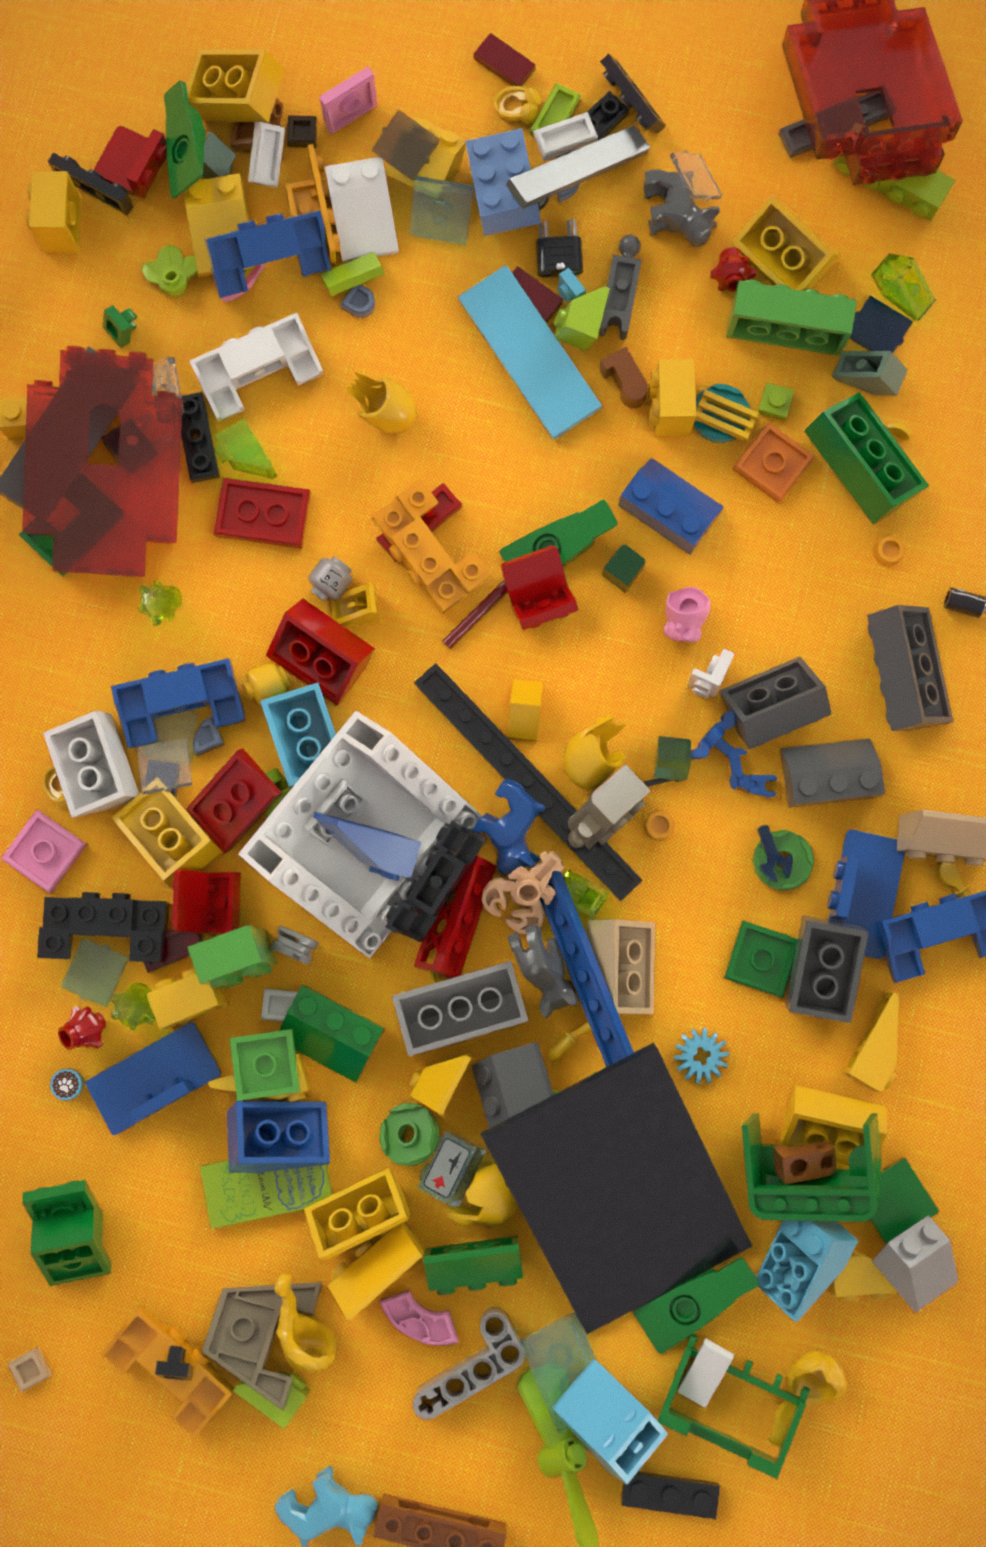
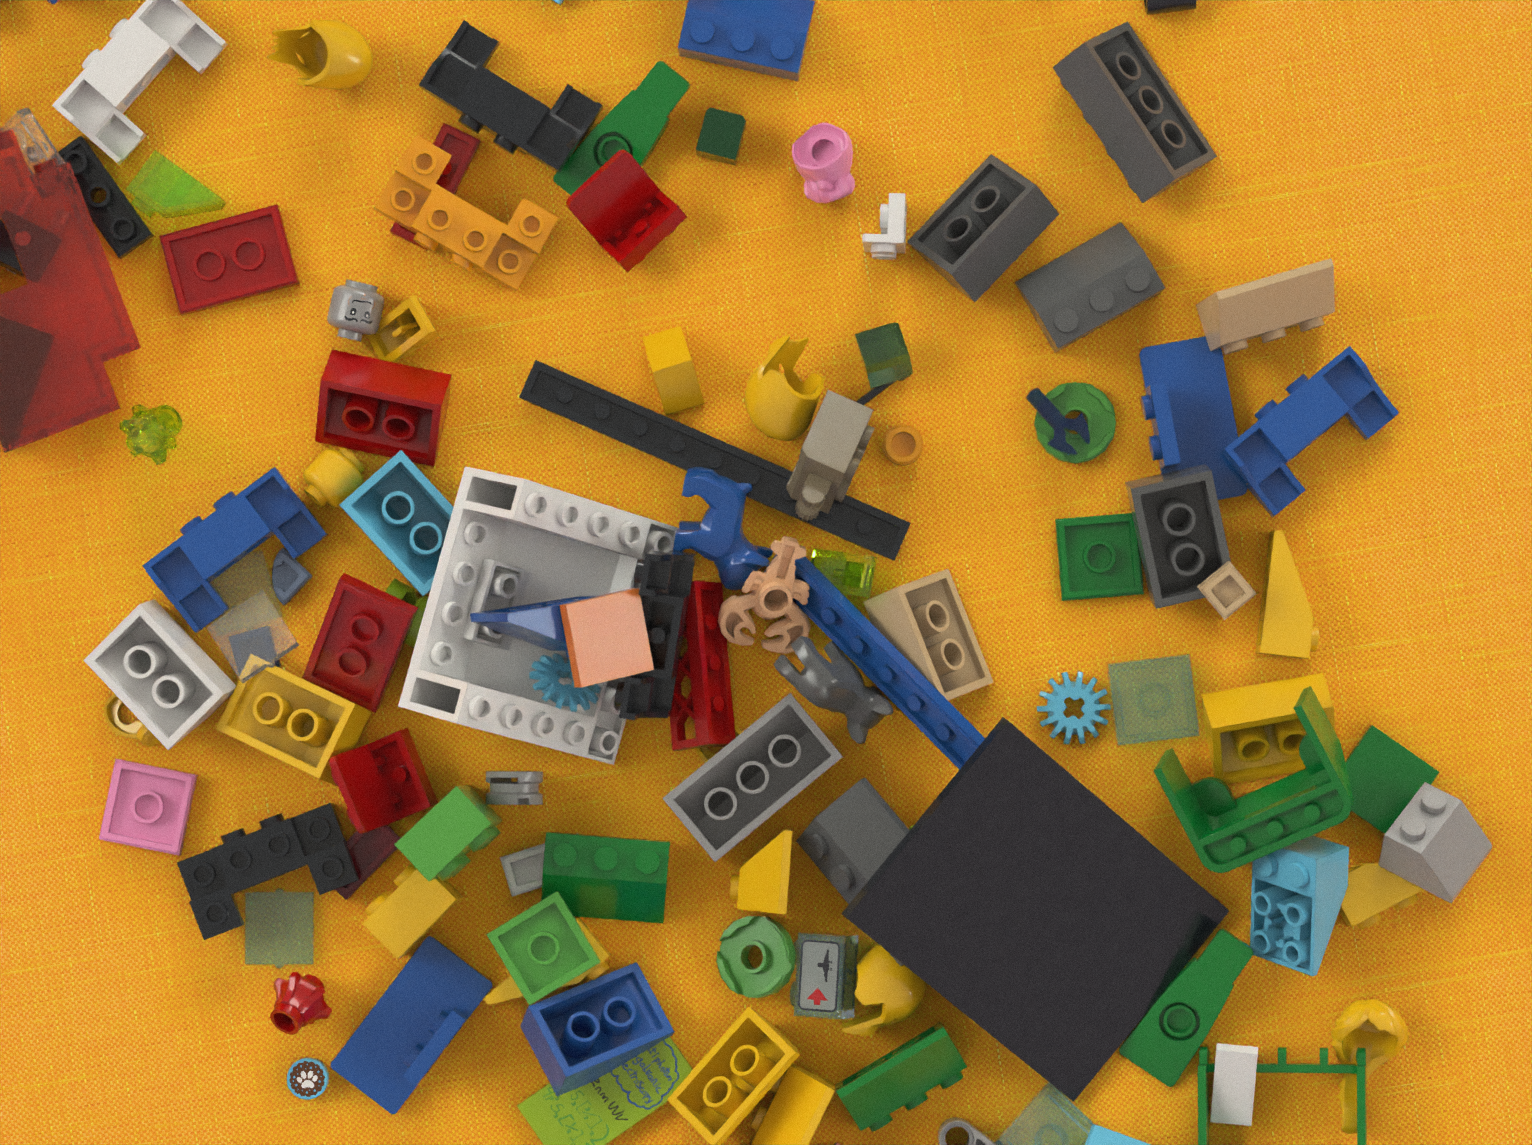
camera: 20 degrees left, 5 degrees up
clear neon green rock [110,983,156,1030] -> none
dark red bar [442,580,507,649] -> none
yellow piece [547,1021,591,1062] -> none
blue piece [688,710,777,798] -> none
dark orange leg [773,1142,837,1185] -> none
yellow piece [937,862,971,898] -> none
none -> black bracket [419,20,603,174]
none -> medium azure gear [529,653,601,712]
none -> orange tile [559,588,654,688]
none -> clear light blue tile [1107,654,1200,745]
none -> tan tile [1197,561,1257,620]

